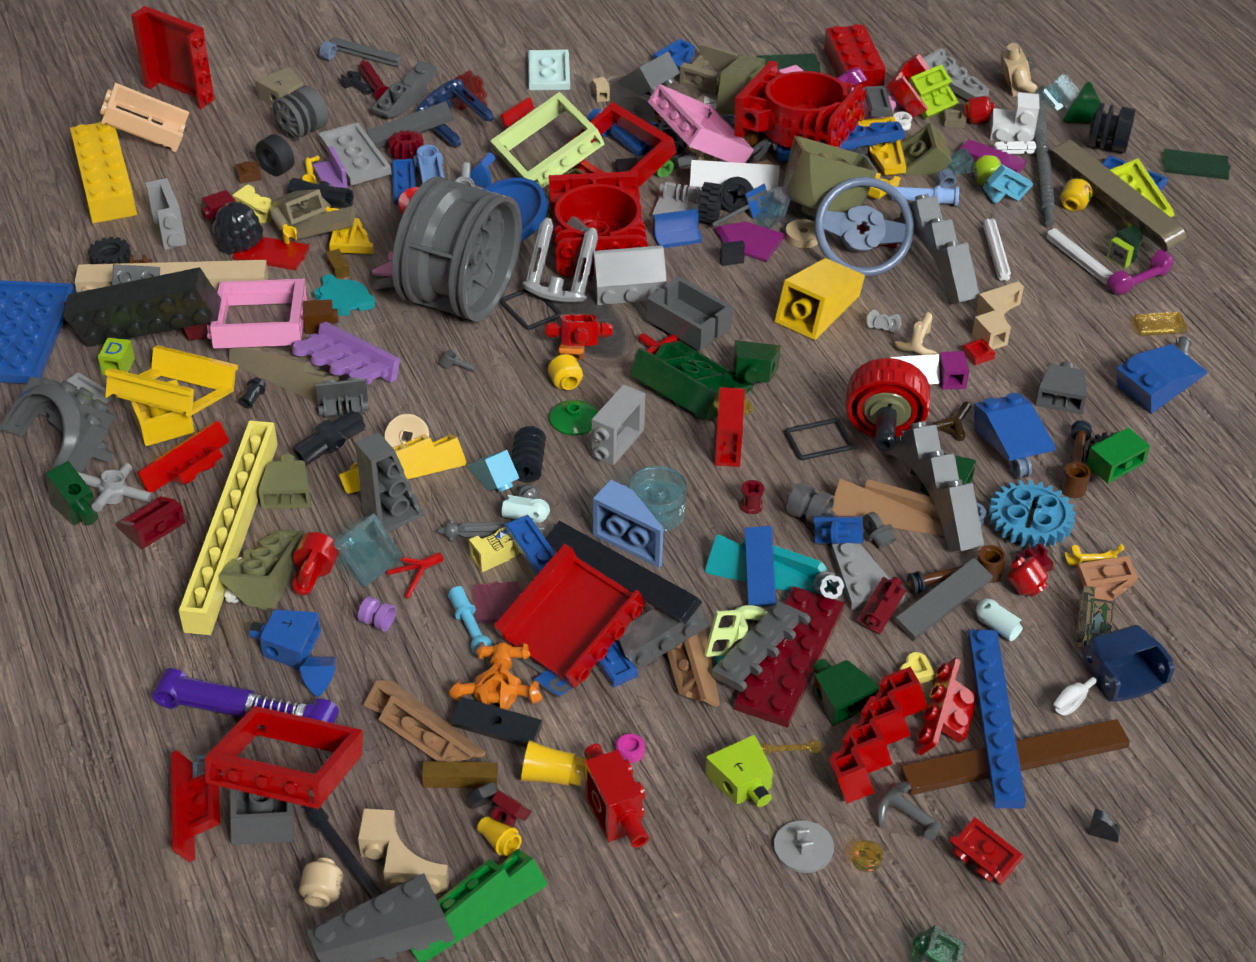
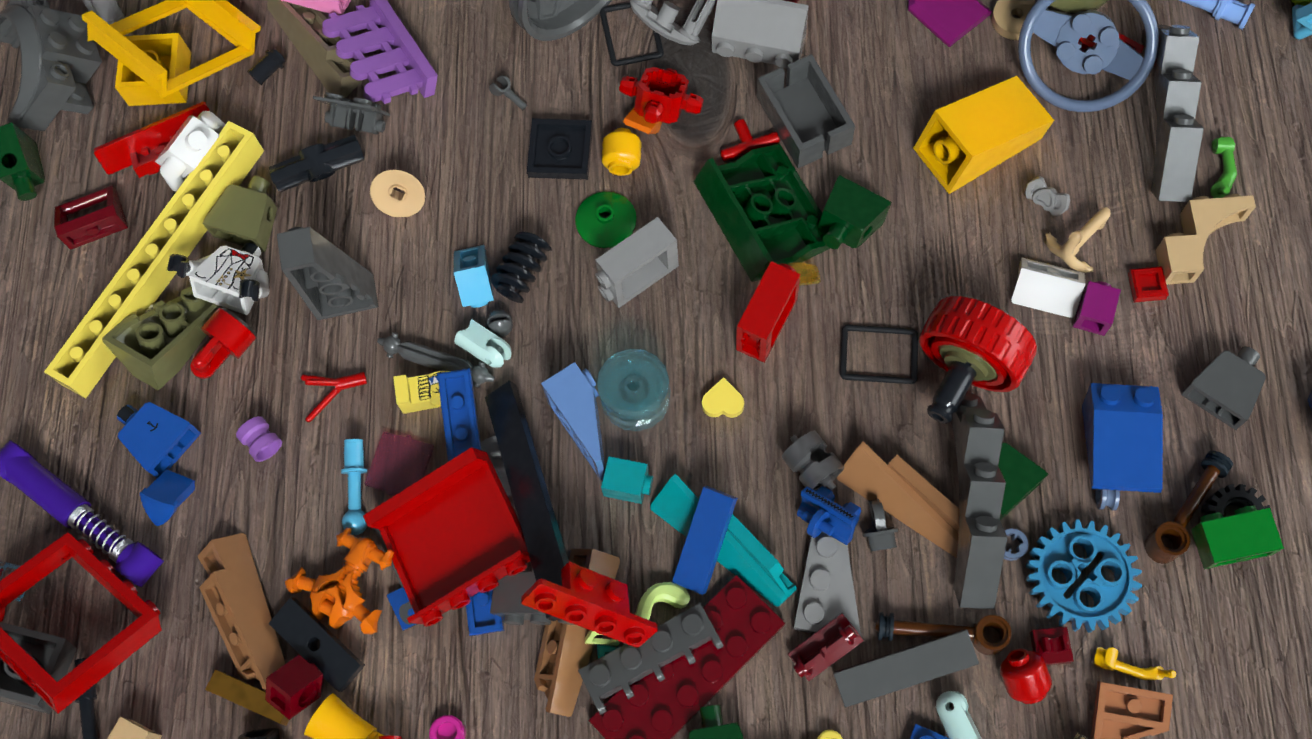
camera: 30 degrees right, 25 degrees up
light grey bar [78,463,152,512] -> none
clear light blue slope [333,513,403,588] -> none
yellow wedge [339,434,466,494] -> none
black tile [720,240,745,266] -> none
dark red bush [740,480,765,514] -> none
flat silver bush [814,571,844,599] -> none
dark brown piece [932,402,972,441] -> none
white axle [983,218,1011,281] -> none
none -> white torso [155,111,226,197]
none -> white torso [167,243,269,315]
none -> dark red brick [265,655,323,720]
none -> red bracket [521,561,658,648]
none -> black plate [527,118,593,180]
none -> teal brick [601,456,653,504]
none -> light yellow tile [702,377,744,418]
none -> bright green piece [1210,137,1237,198]

